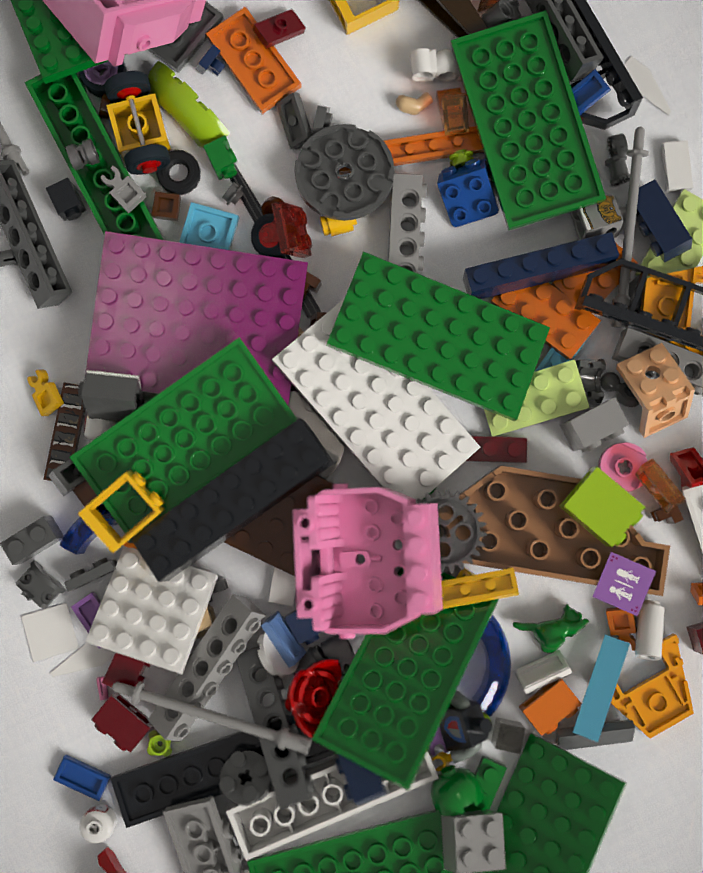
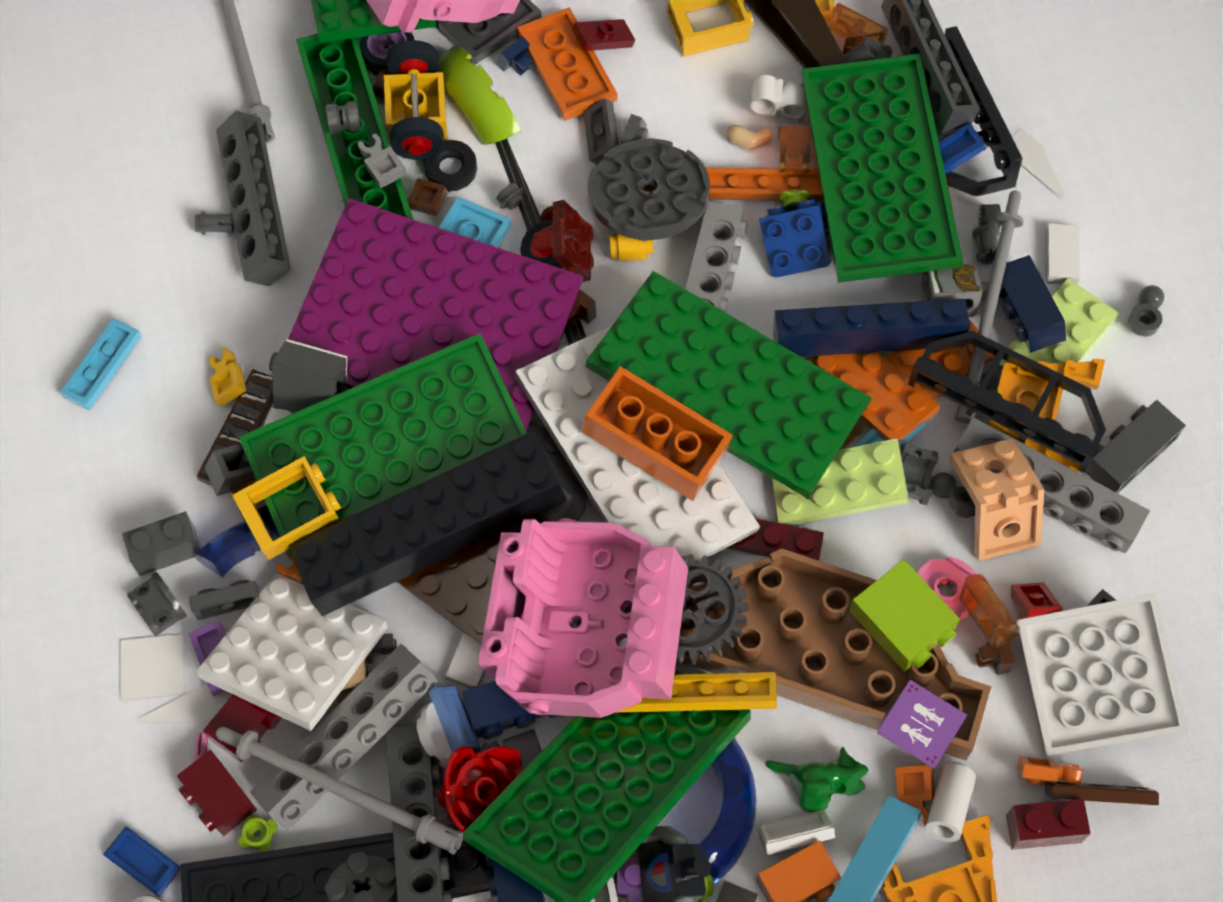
camera: 15 degrees right, 20 degrees down
black brick [46,178,87,221] -> none
green brick [203,135,238,180] -> none
light grey brick [560,397,630,453] -> none
none -> orange brick [581,366,733,501]

